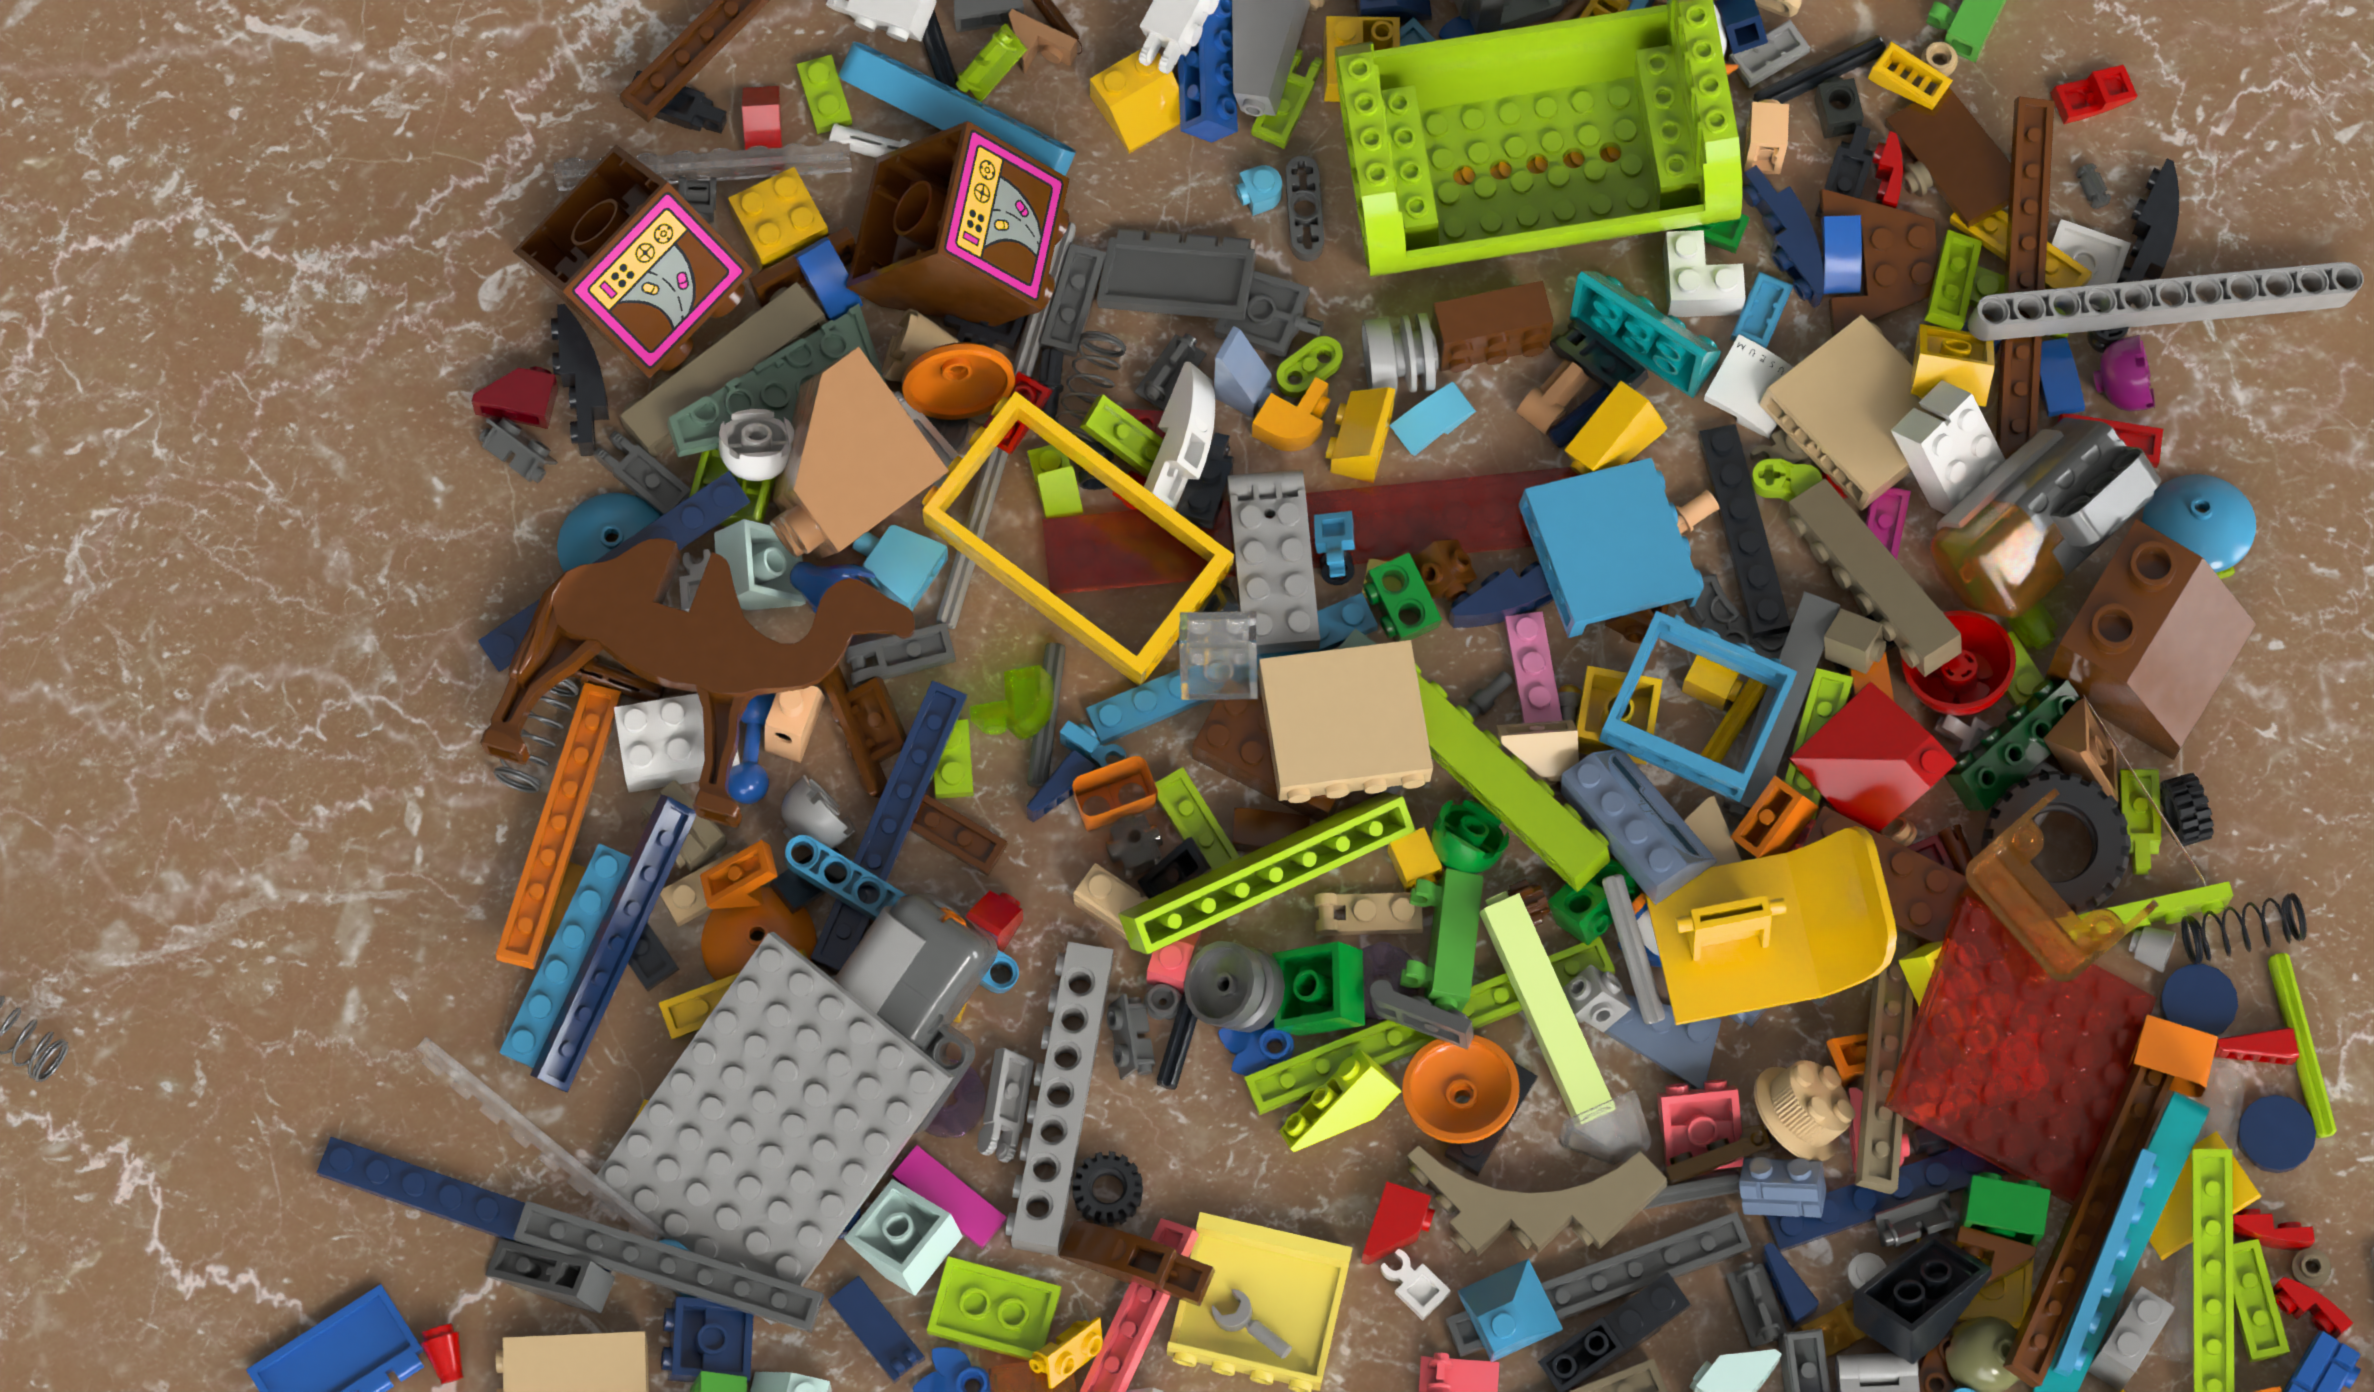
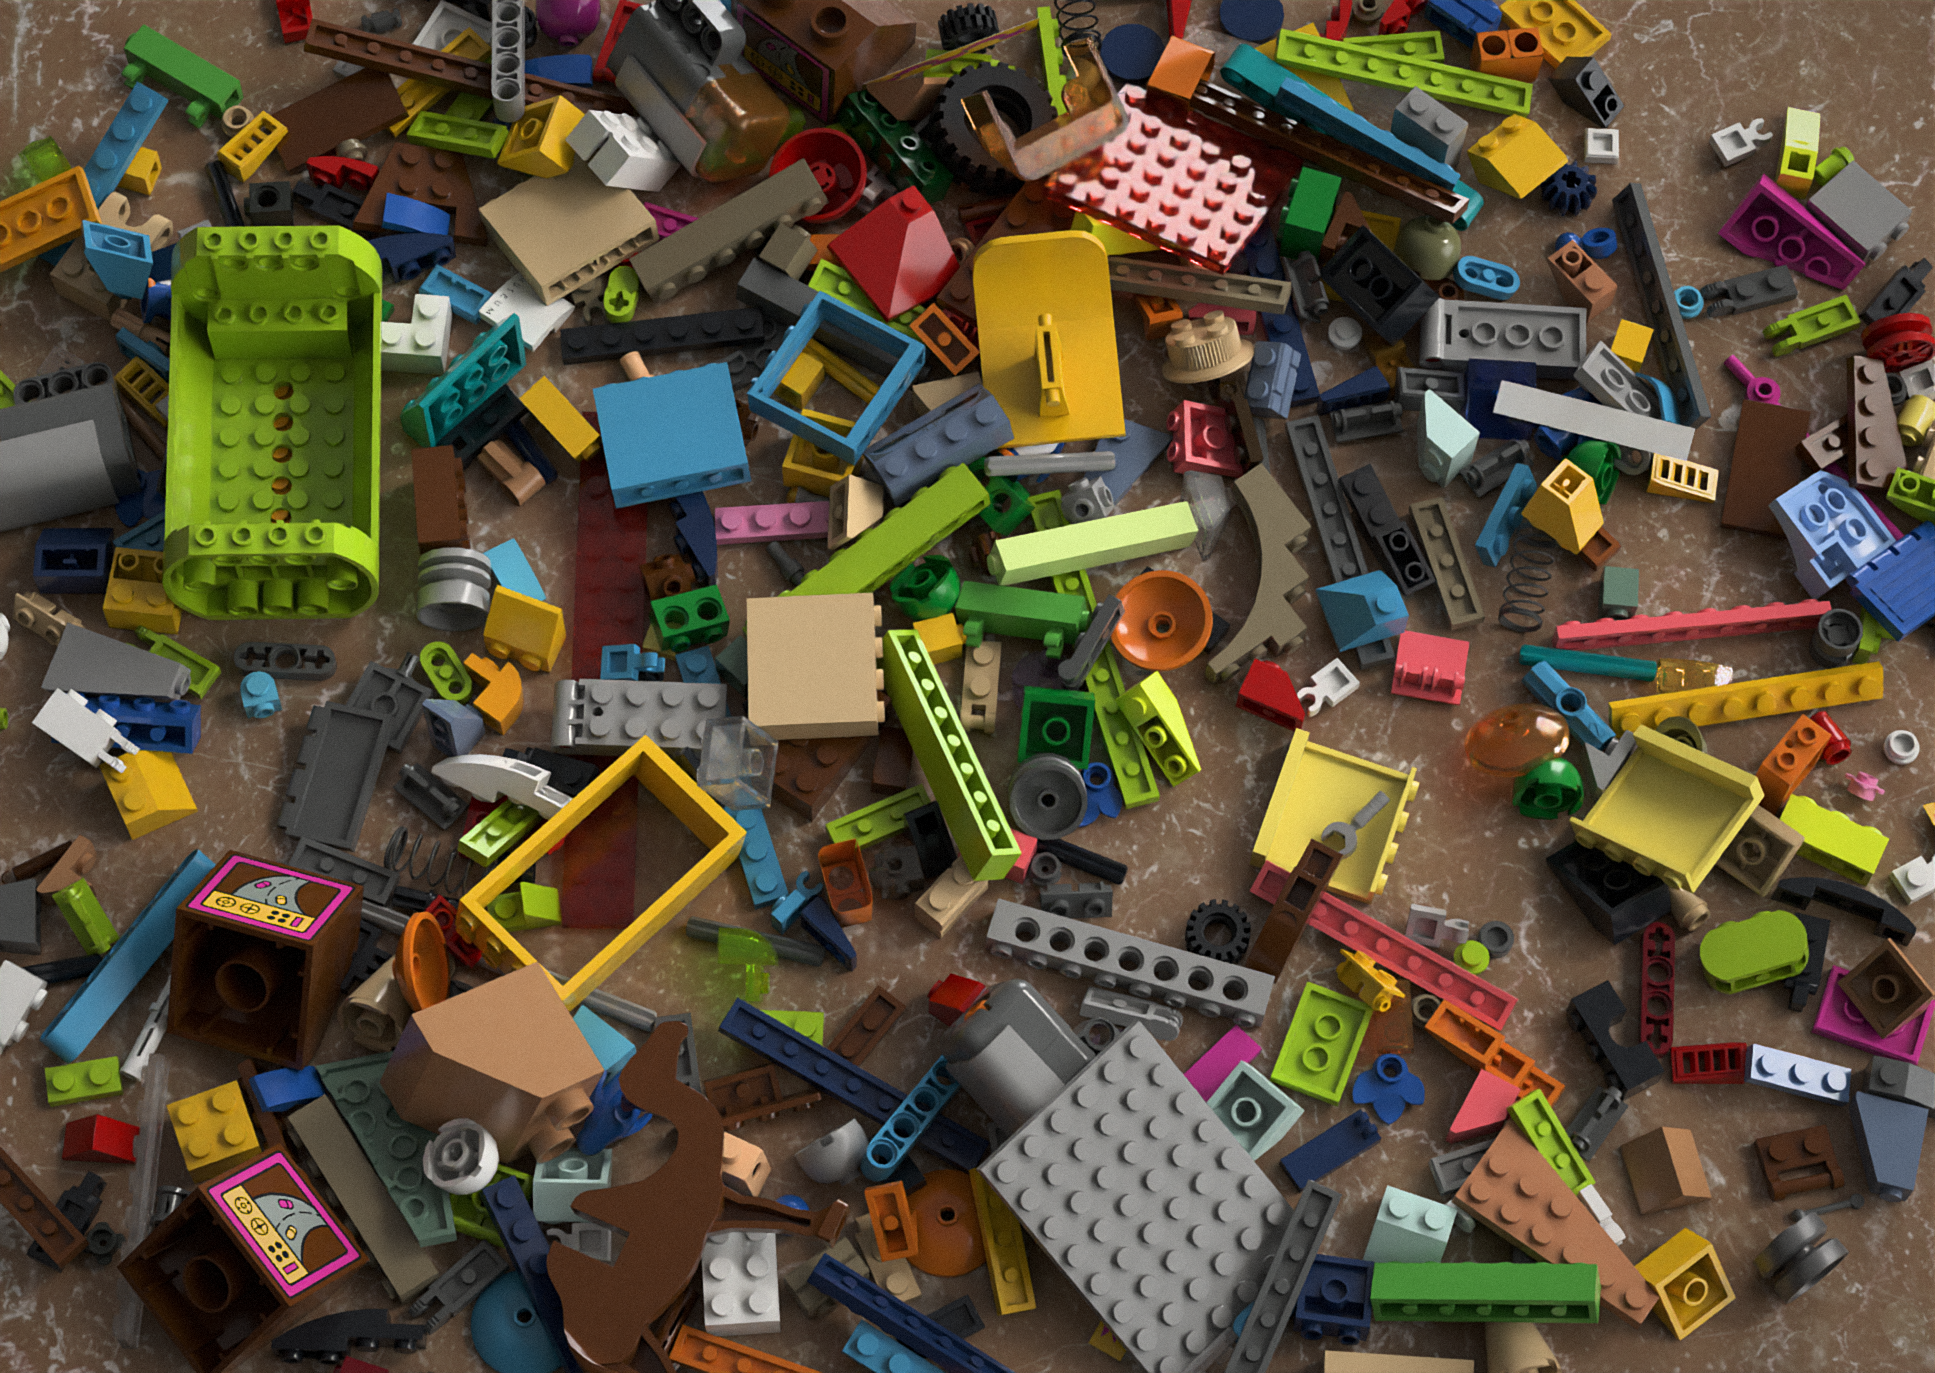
camera: 85 degrees left, 5 degrees down
none -> pearl dark grey plate [82,1222,126,1265]

